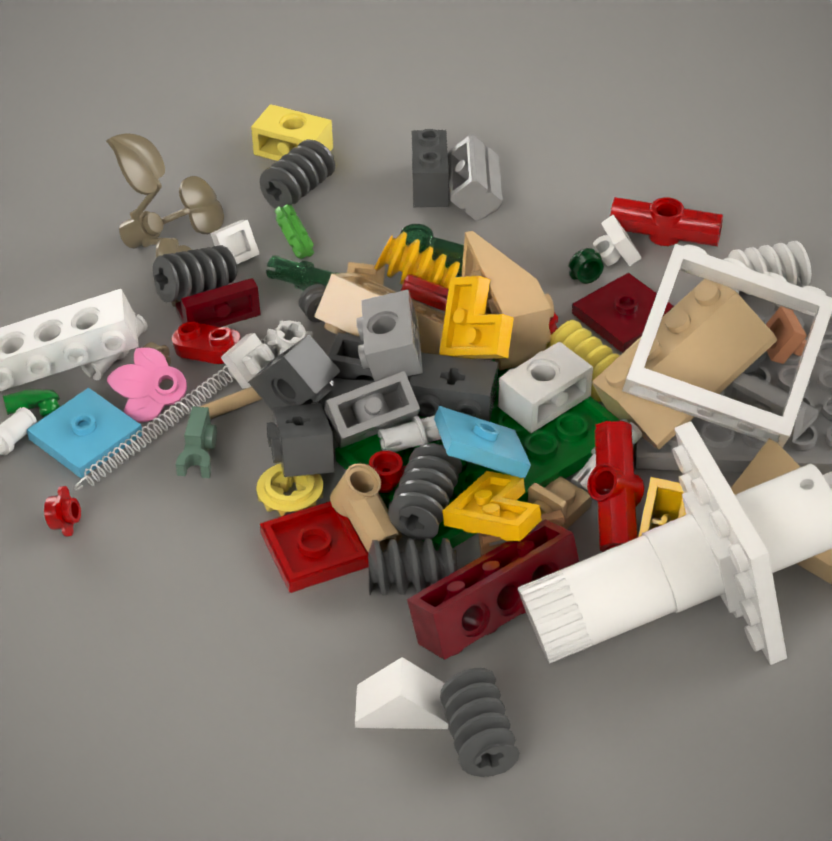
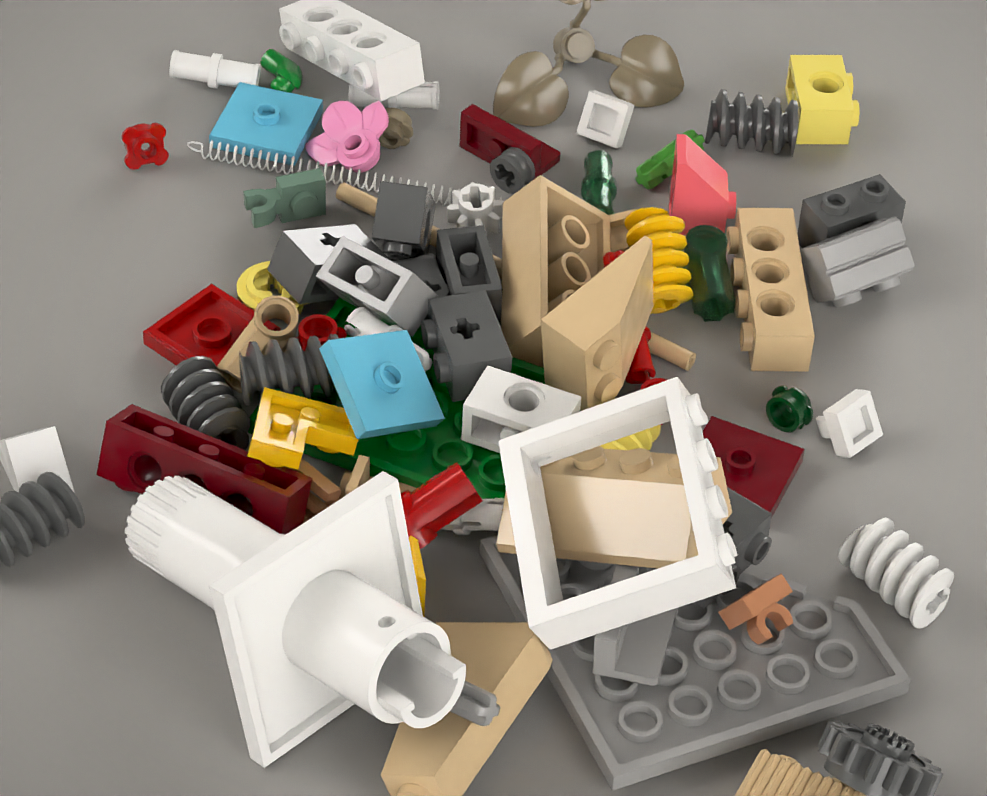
camera: 60 degrees right, 0 degrees up
dark grey piece [153,245,238,303] -> none
red plate [171,322,241,364] -> none
white tile [221,333,275,389] -> none
light grey brick [356,290,423,382] -> none
yellow plate [439,276,514,359] -> none
red piece [610,197,723,247] -> none
none -> dark grey bush [490,147,535,194]
none -> coral slope [668,134,736,237]
none -> tan brick [726,208,815,372]

